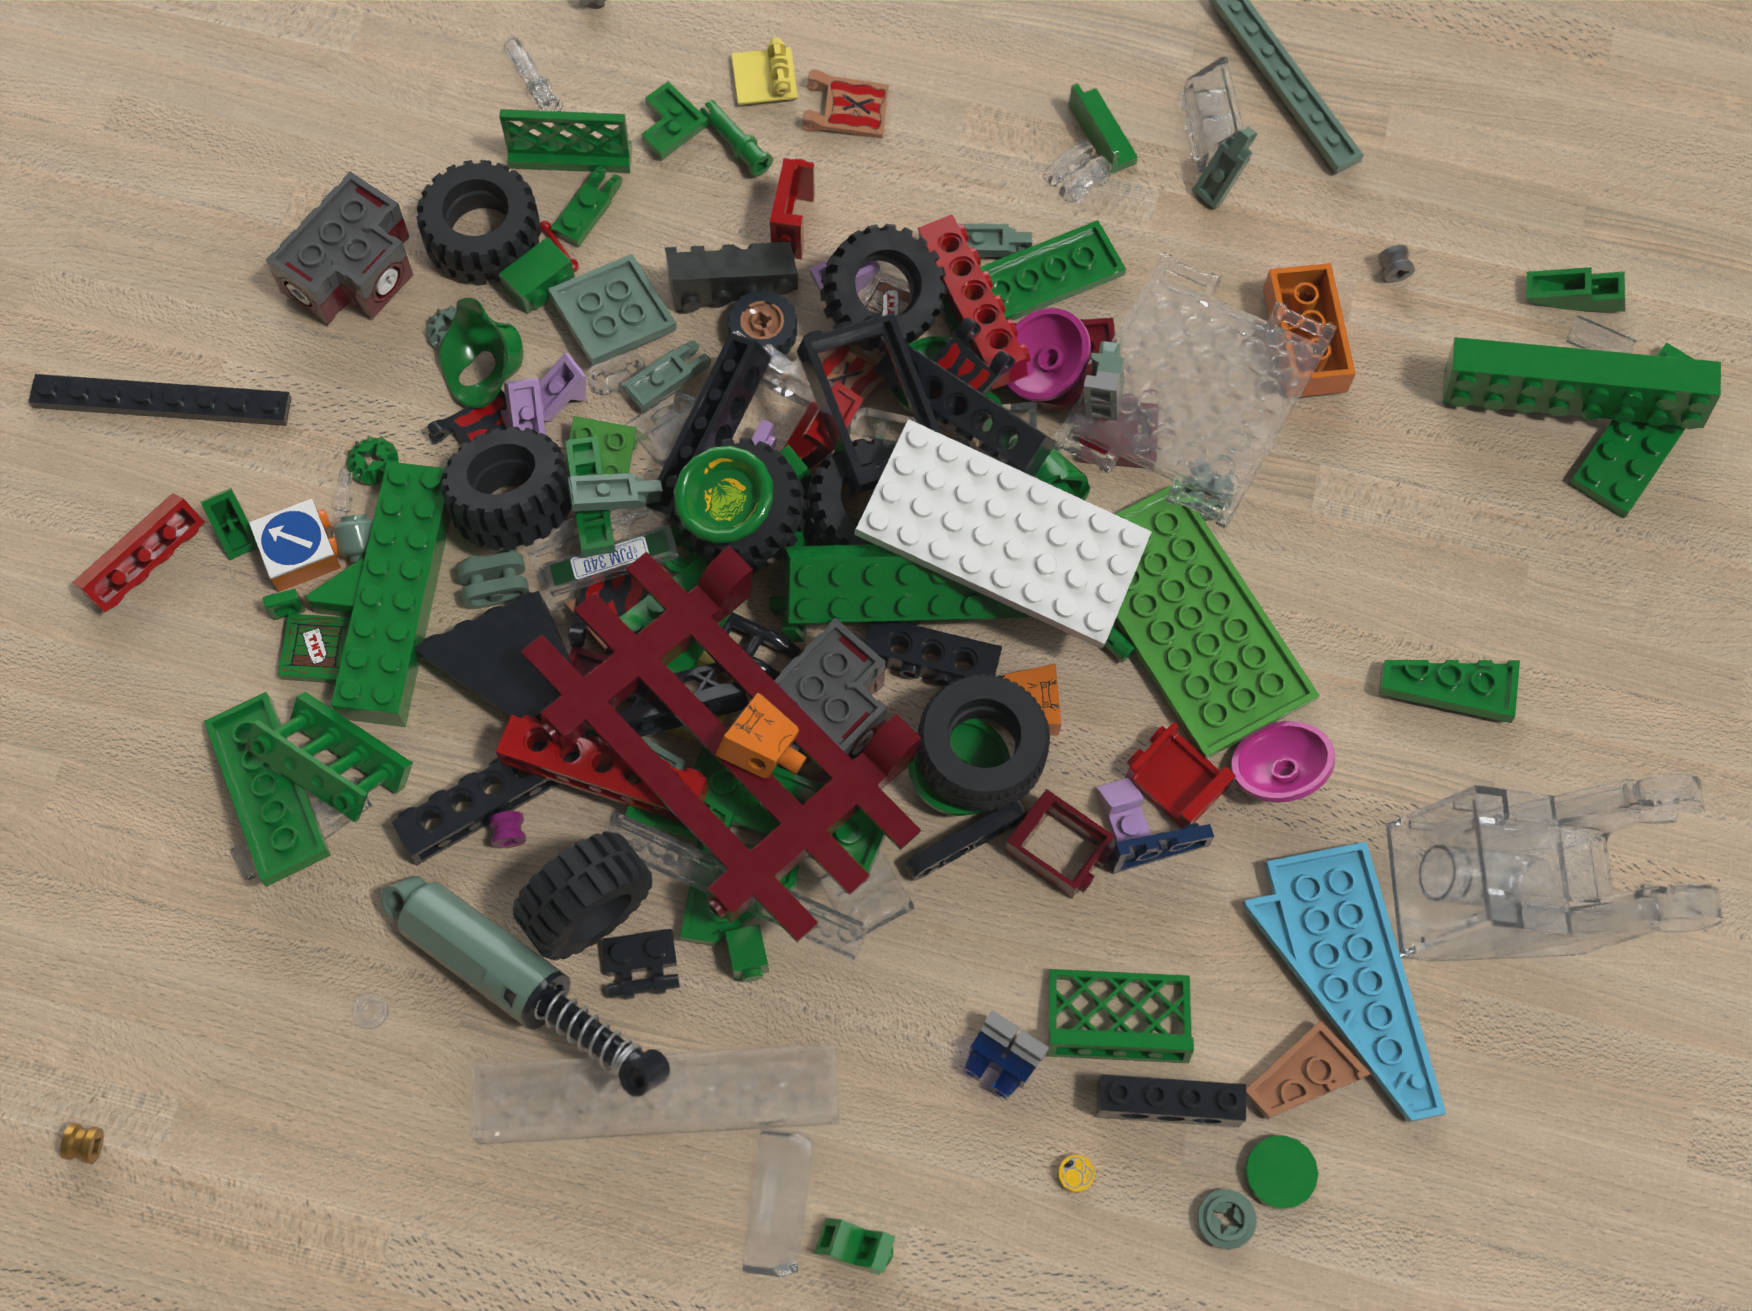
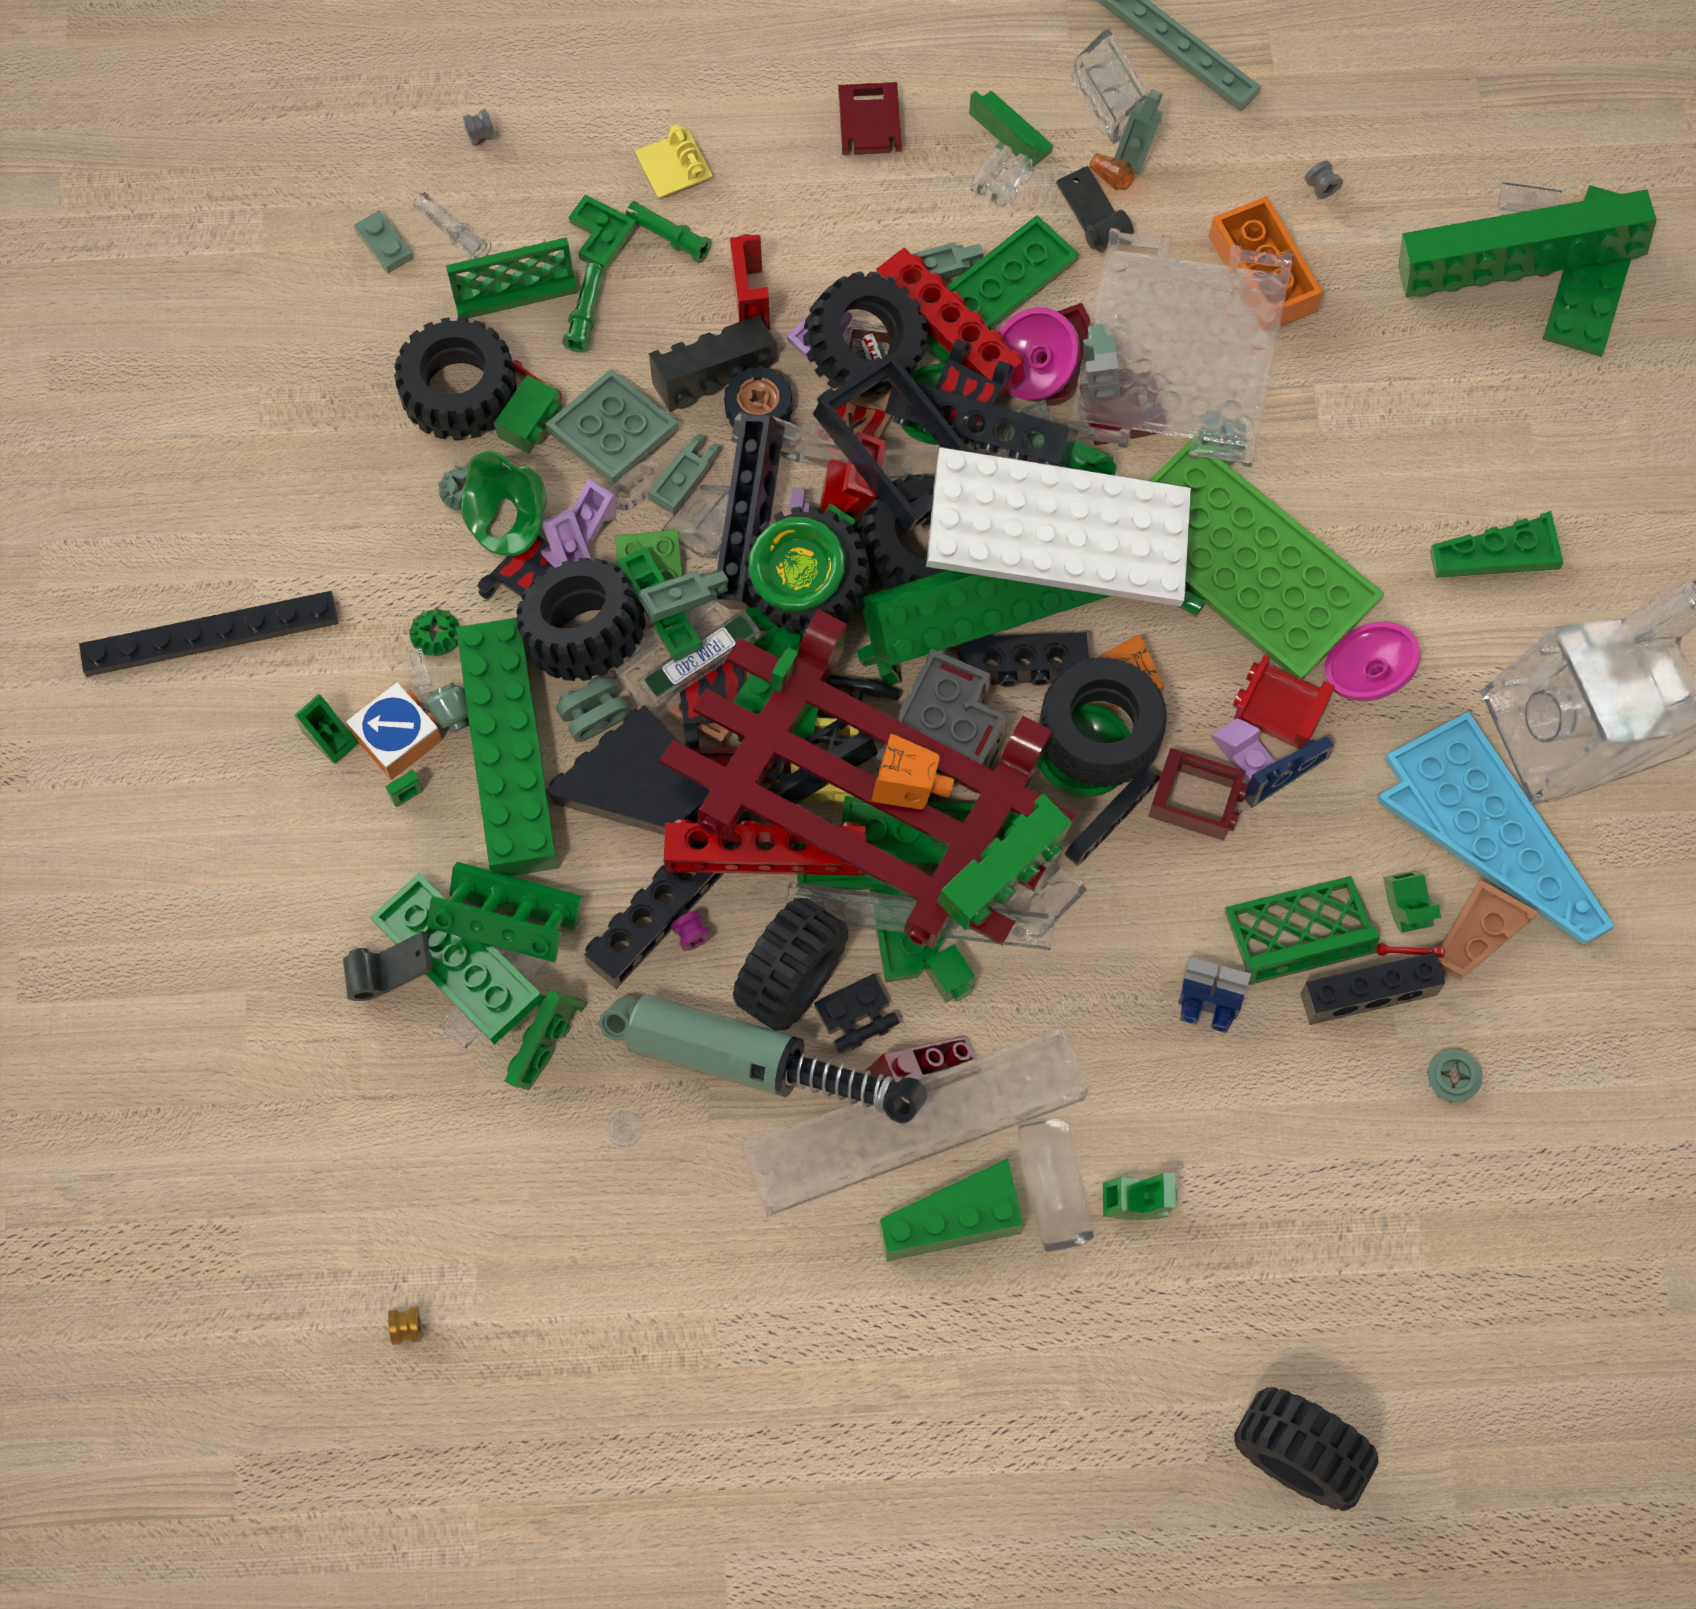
camera: 15 degrees left, 0 degrees up
red brick [72,493,205,612] -> none
dark grey piece [266,171,414,325] -> none
tile [278,613,351,683] -> none
green slope [305,559,364,618] -> none
green hinge [551,166,622,247] -> none
nougat flag [802,69,889,138] -> none
yellow tile [1058,1155,1095,1193] -> none
green tile [1244,1135,1319,1210] -> none
green slope [1527,267,1625,312] -> none
none -> pearl dark grey door [343,931,432,1001]
none -> sand green plate [354,210,413,274]
none -> green wing [504,989,588,1090]
none -> green pin [562,263,605,353]
none -> green tile [770,647,799,693]
none -> dark red container [838,82,902,155]
none -> dark red slope [866,1036,978,1087]
none -> green wedge [879,1158,1023,1261]
none -> green wedge [937,793,1072,930]
none -> pearl dark grey door [1056,166,1134,252]
none -> clear orange cone [1089,153,1135,190]
none -> red hinge [1376,943,1445,958]
none -> green brick [1383,870,1441,933]

